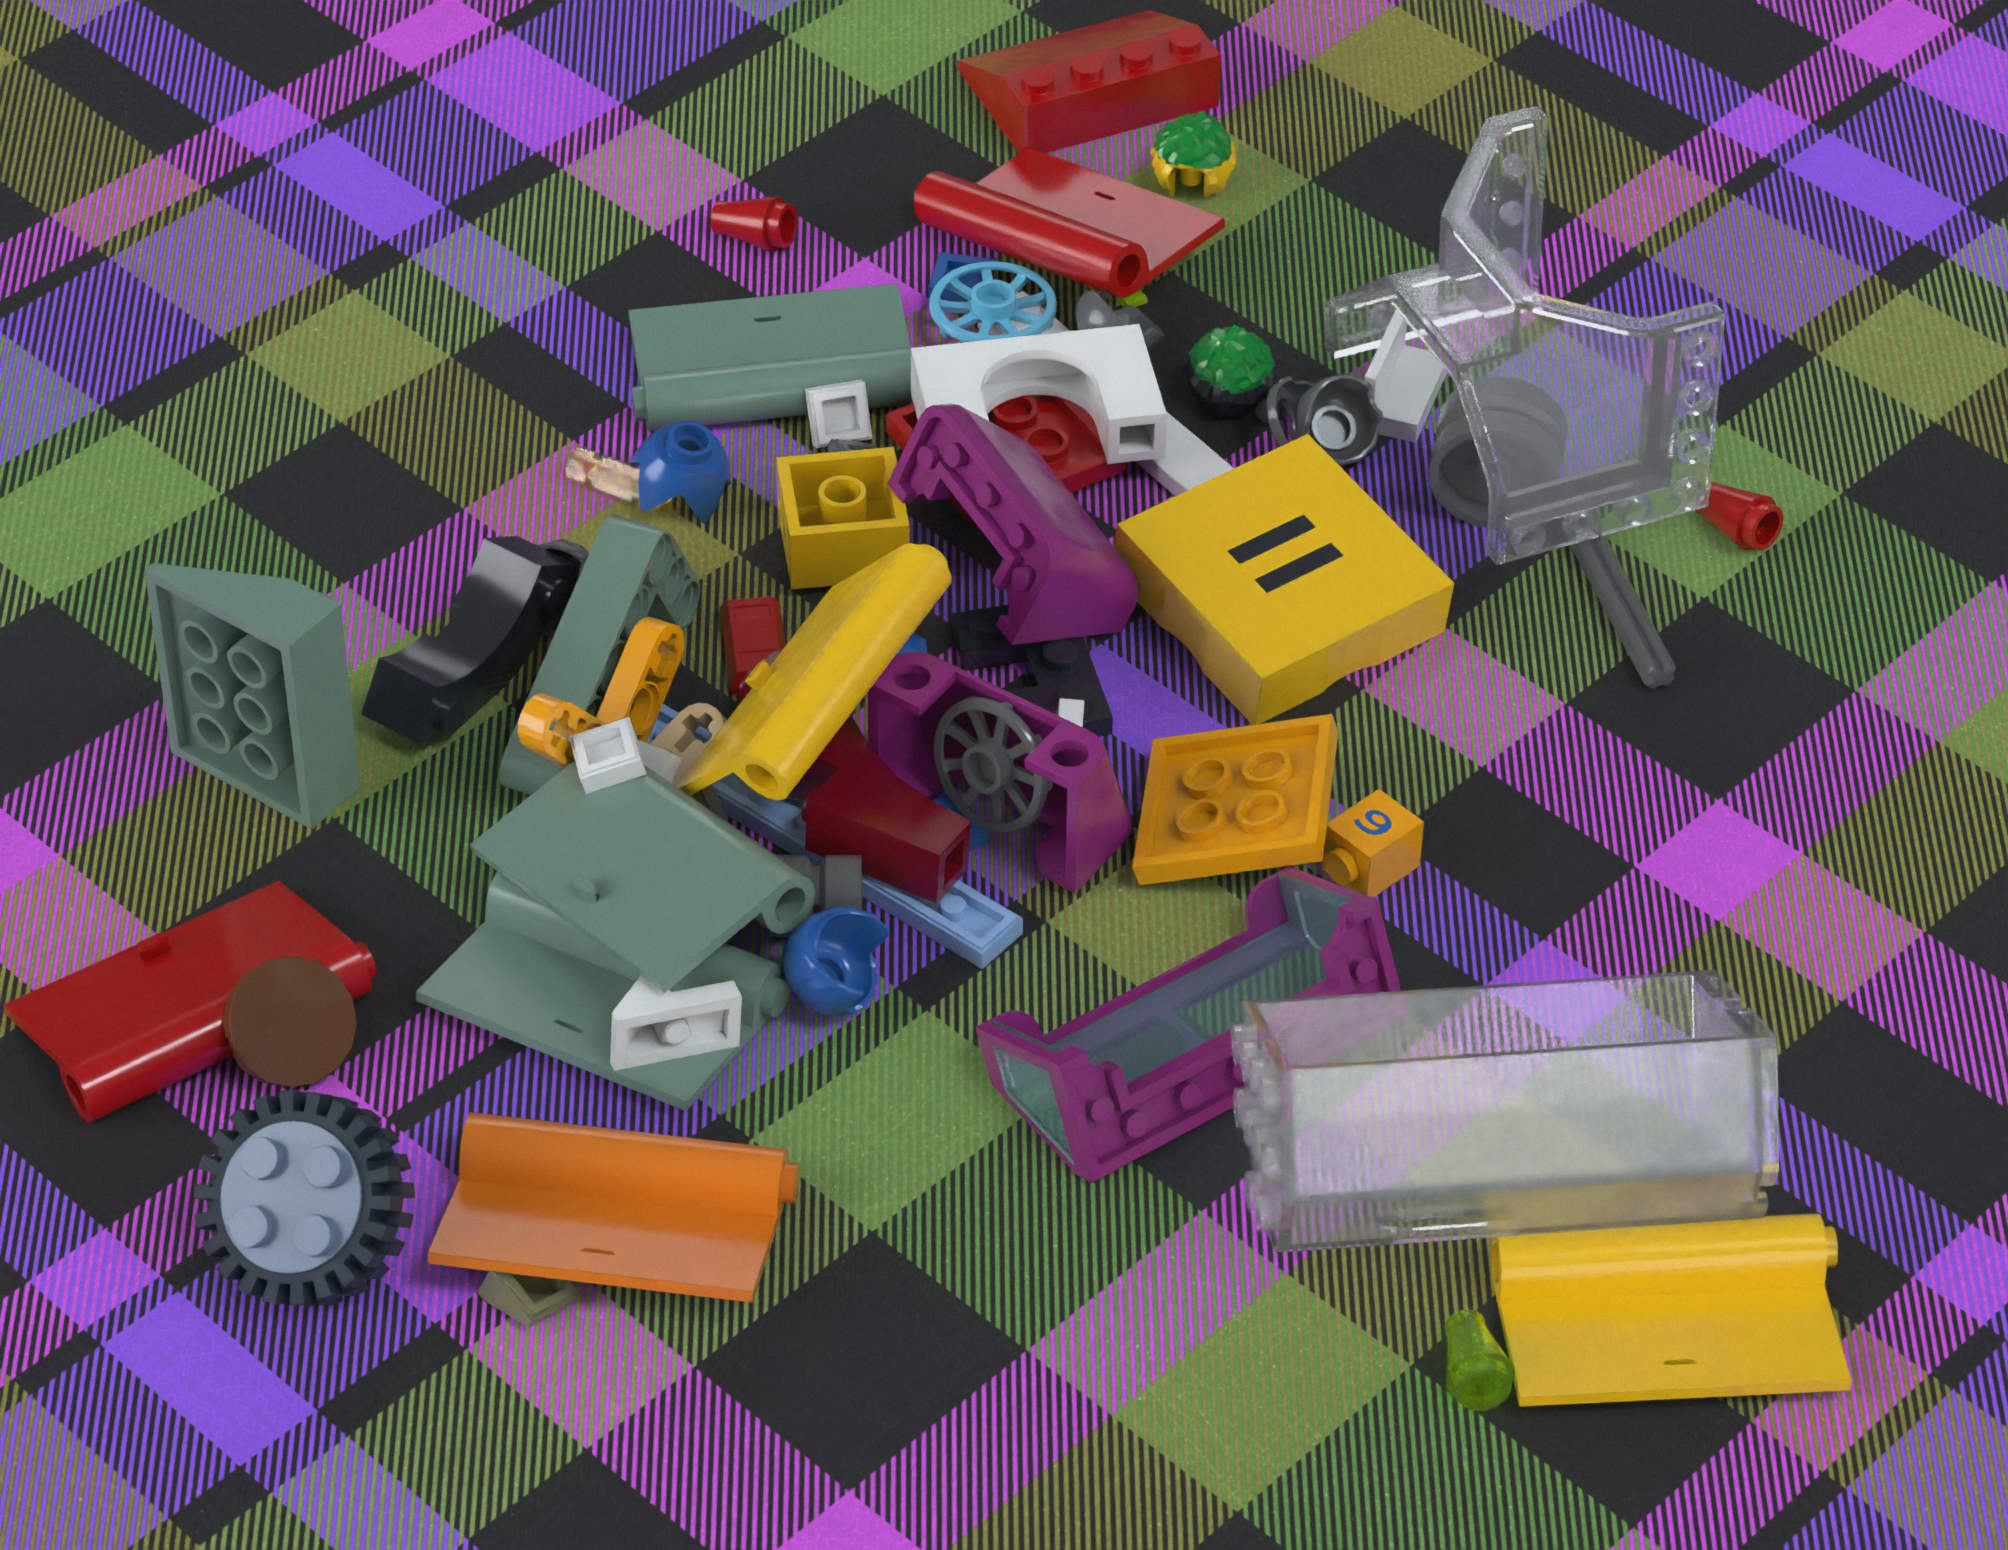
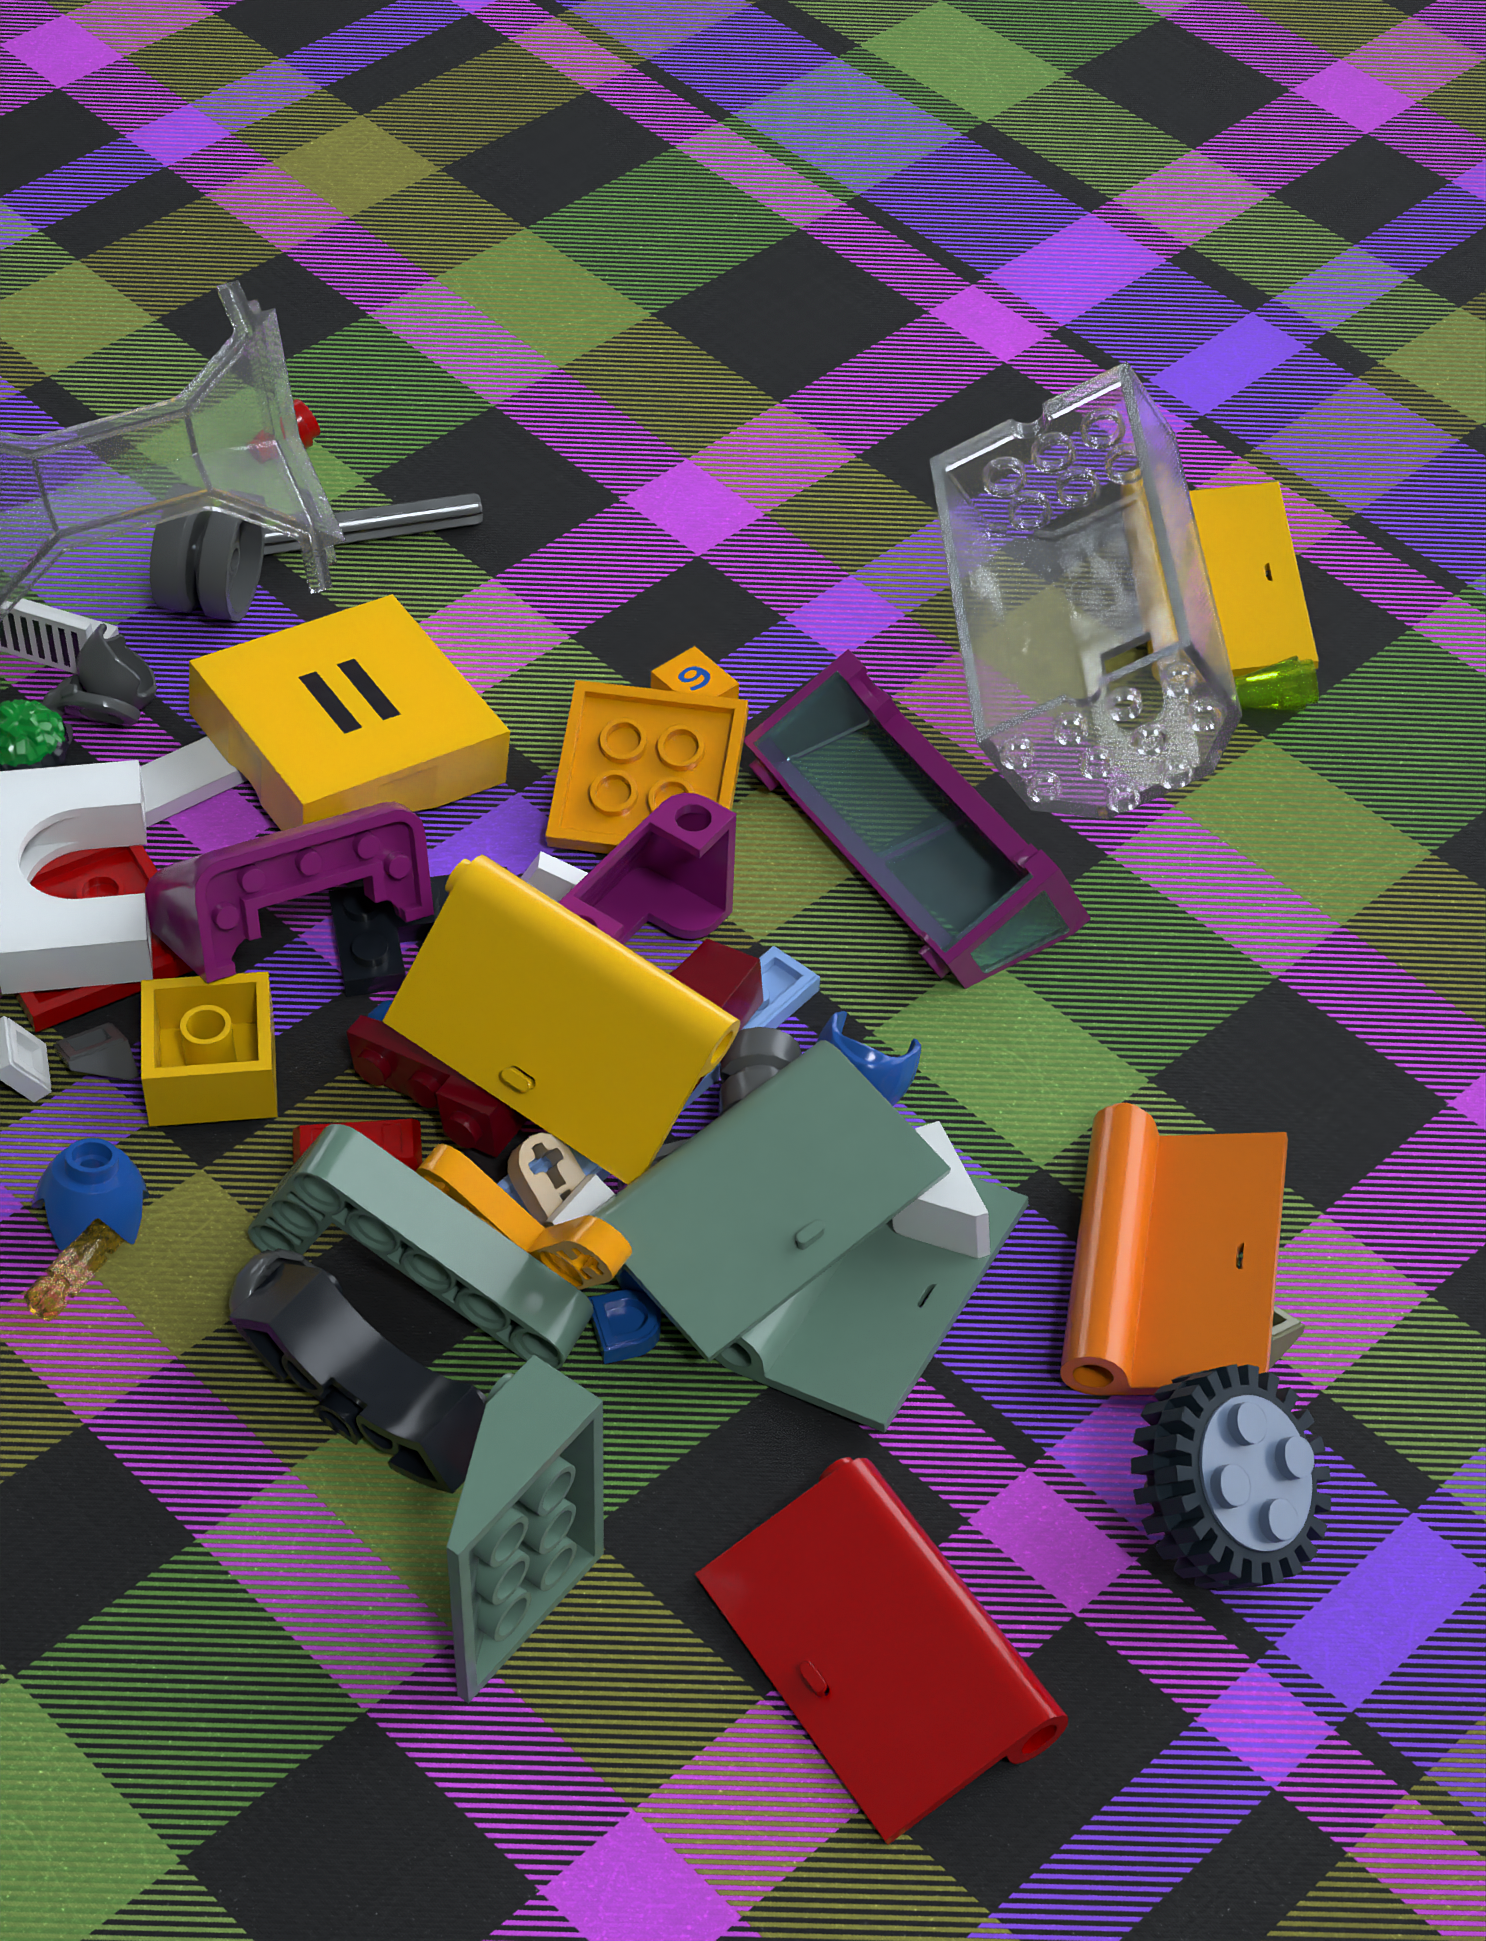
camera: 90 degrees left, 5 degrees up
reddish brown tile [223,955,357,1088] -> none
white tile [569,717,646,794] -> none
dark grey wheel [934,695,1053,833] -> none

